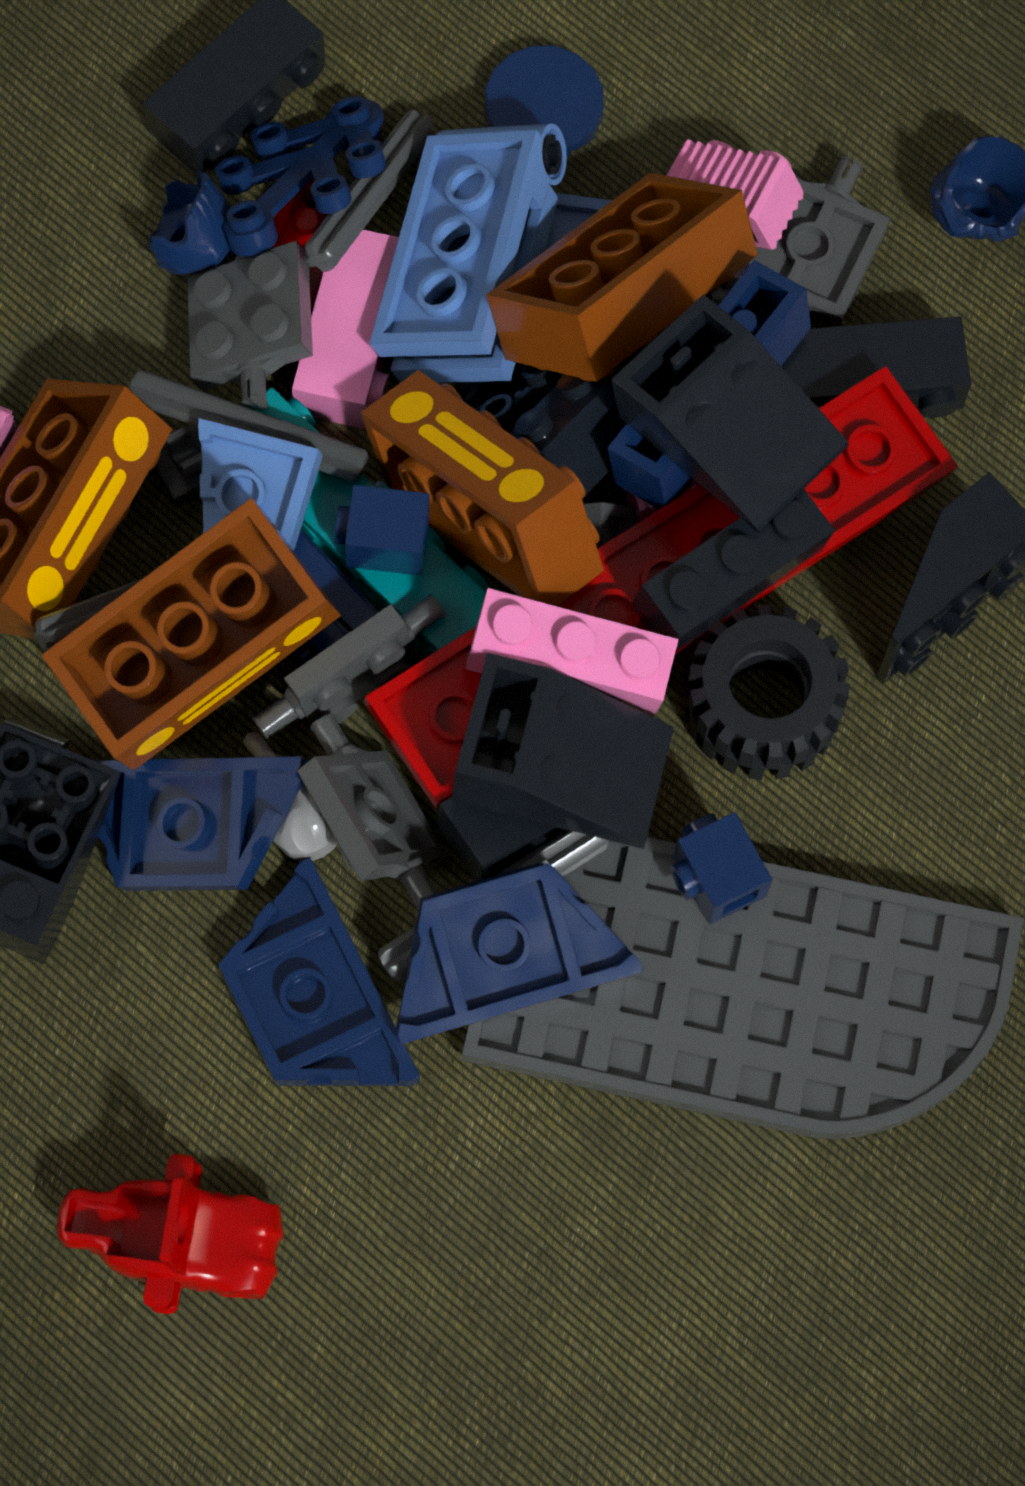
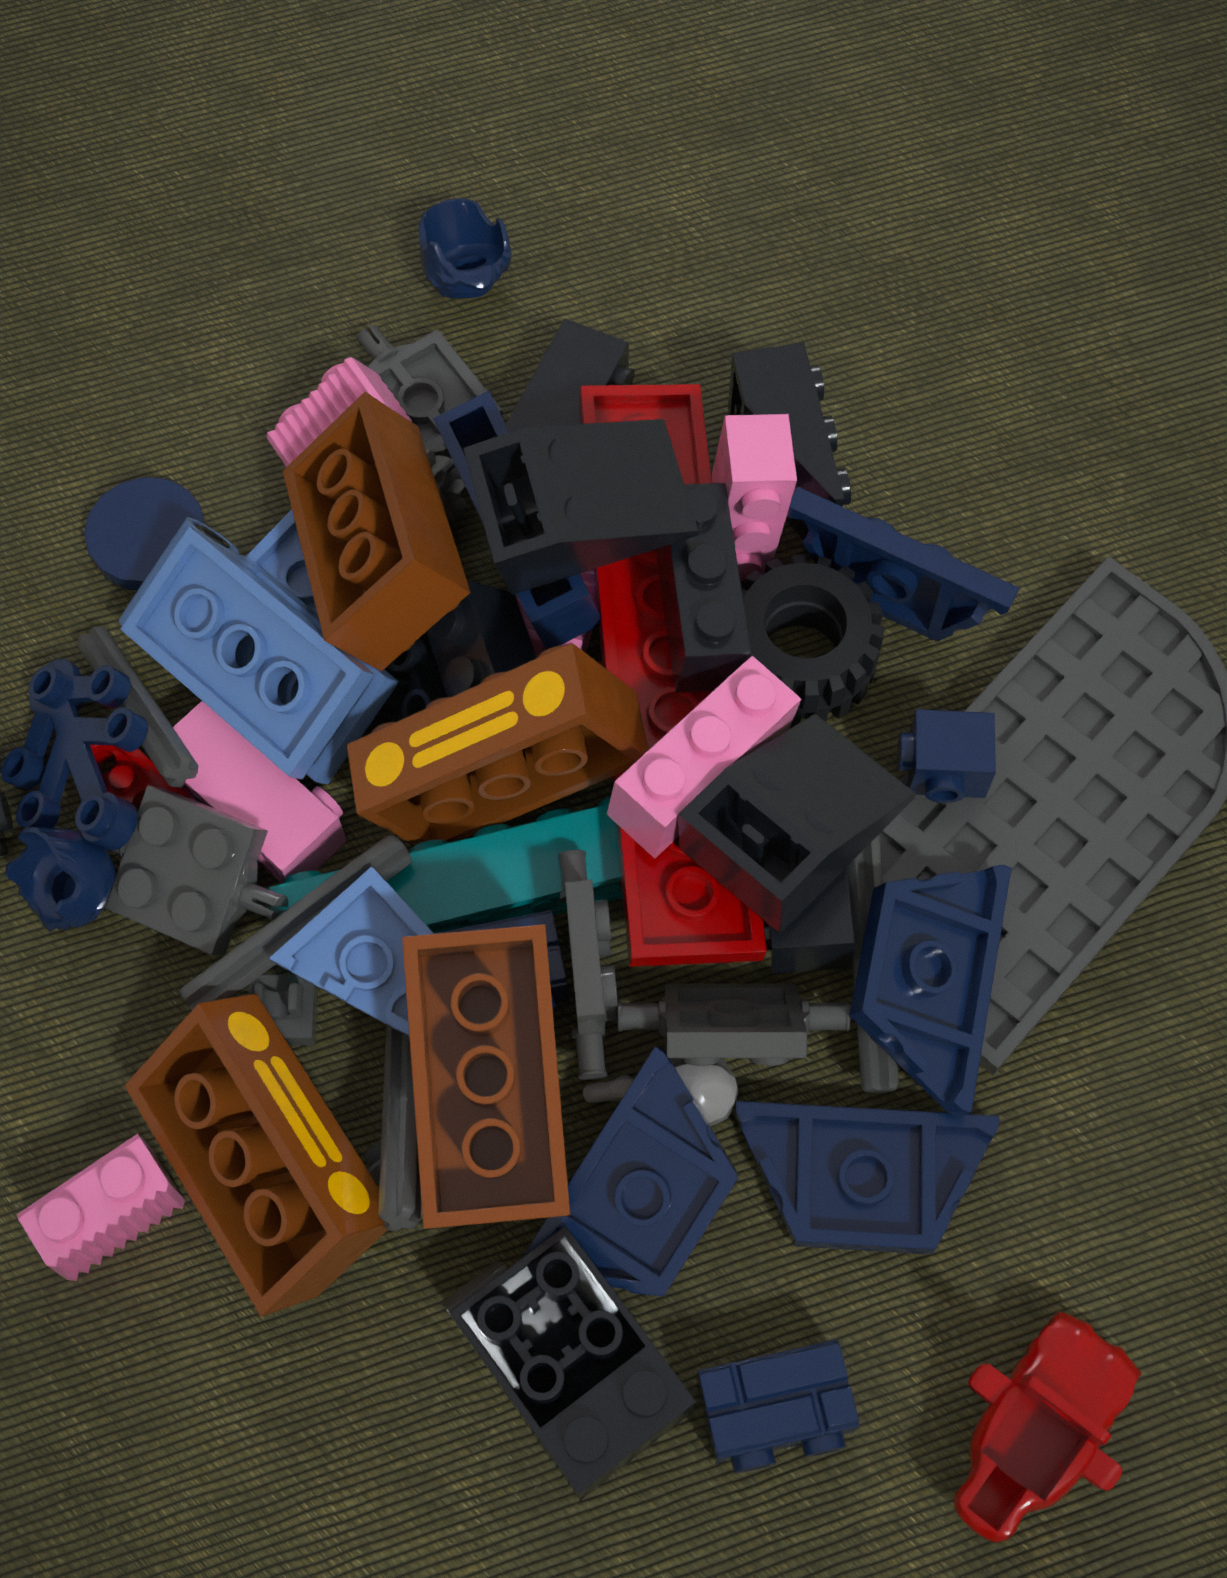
camera: 55 degrees left, 5 degrees down
dark blue brick [335,485,430,576] -> none
none -> dark blue brick [696,1339,860,1474]
none -> bright pink brick [711,414,797,581]
none -> dark blue wing [787,486,1020,642]

